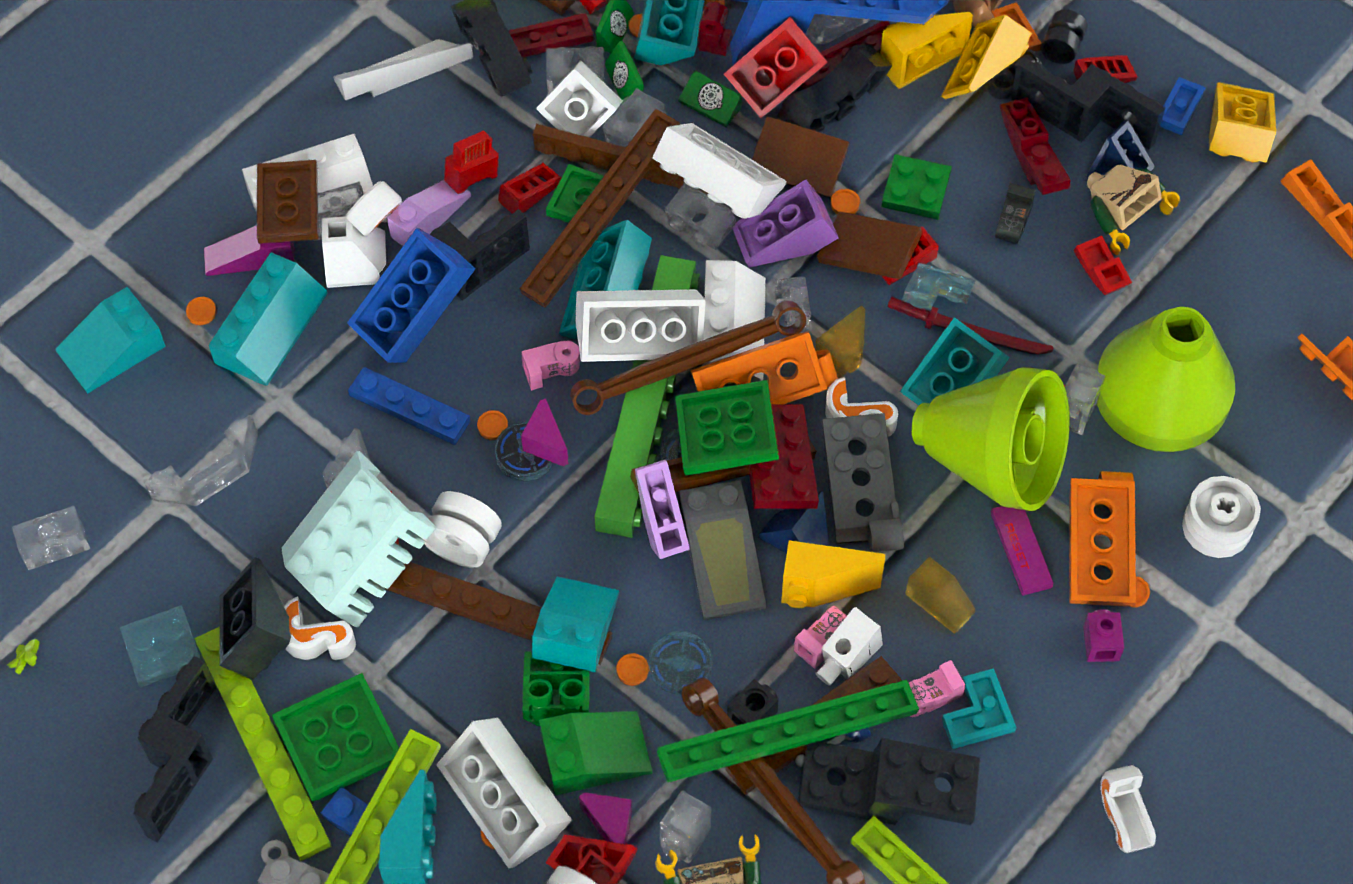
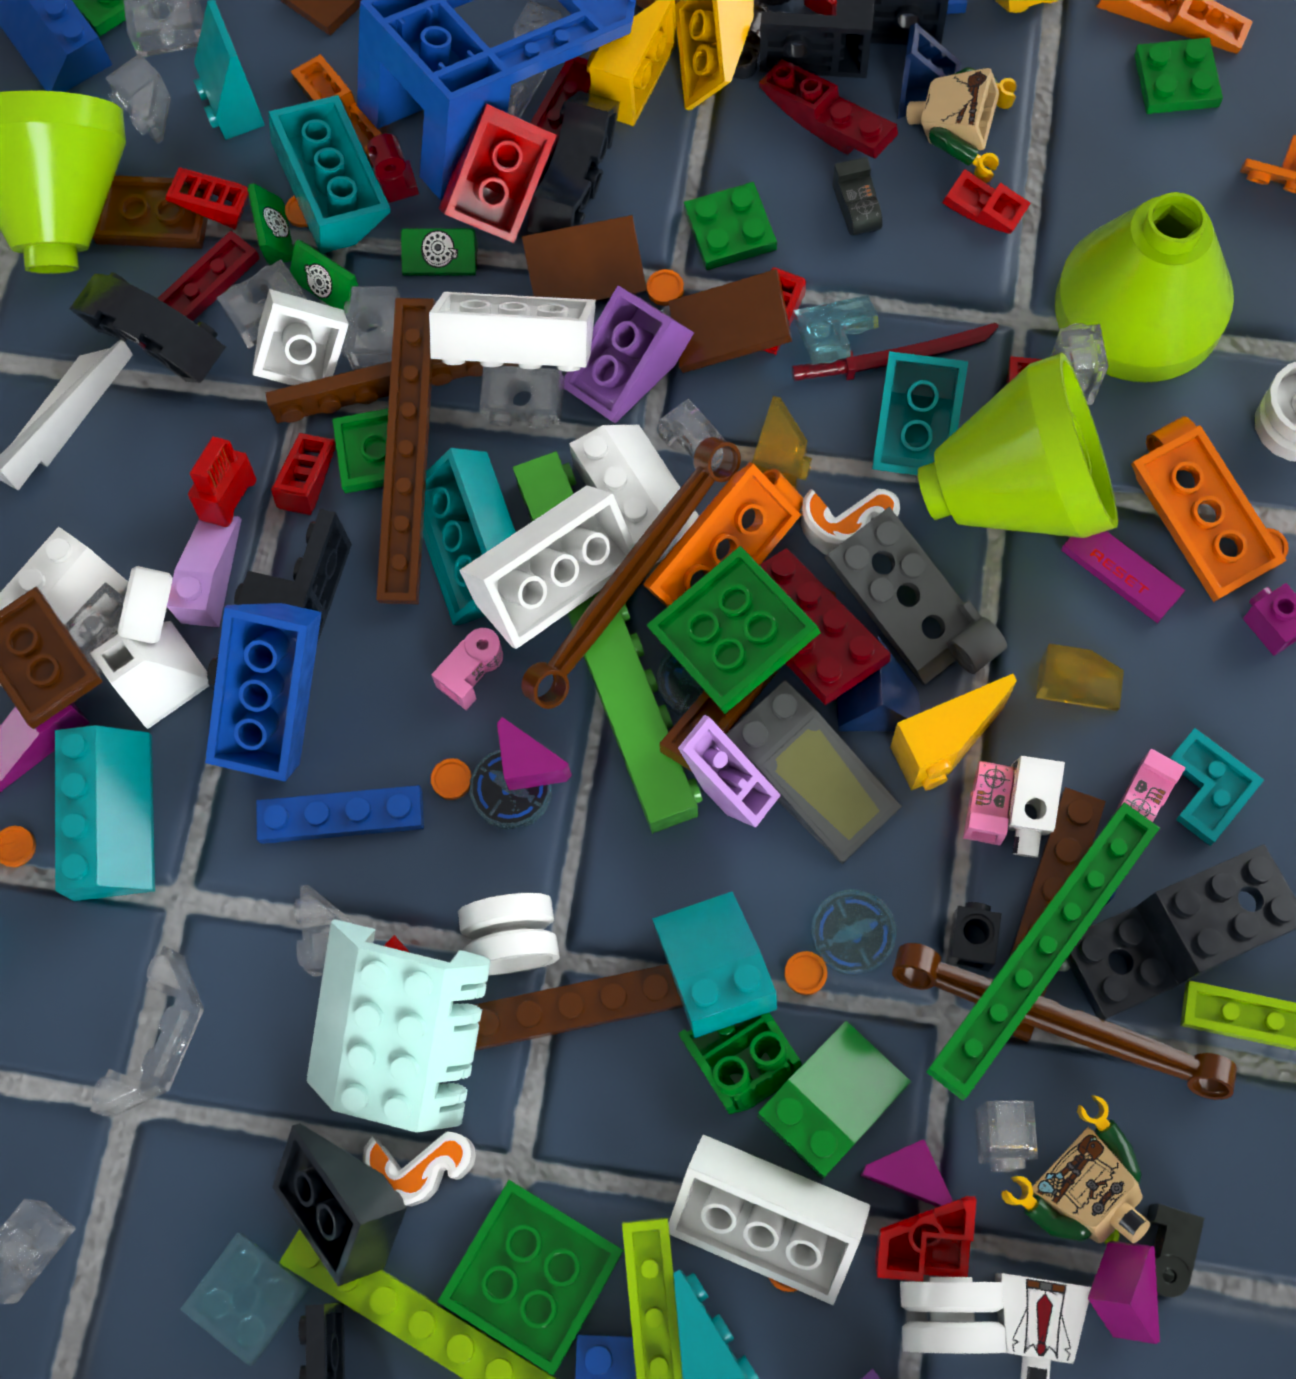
camera: 25 degrees left, 10 degrees up
none -> green plate [1134,38,1223,114]

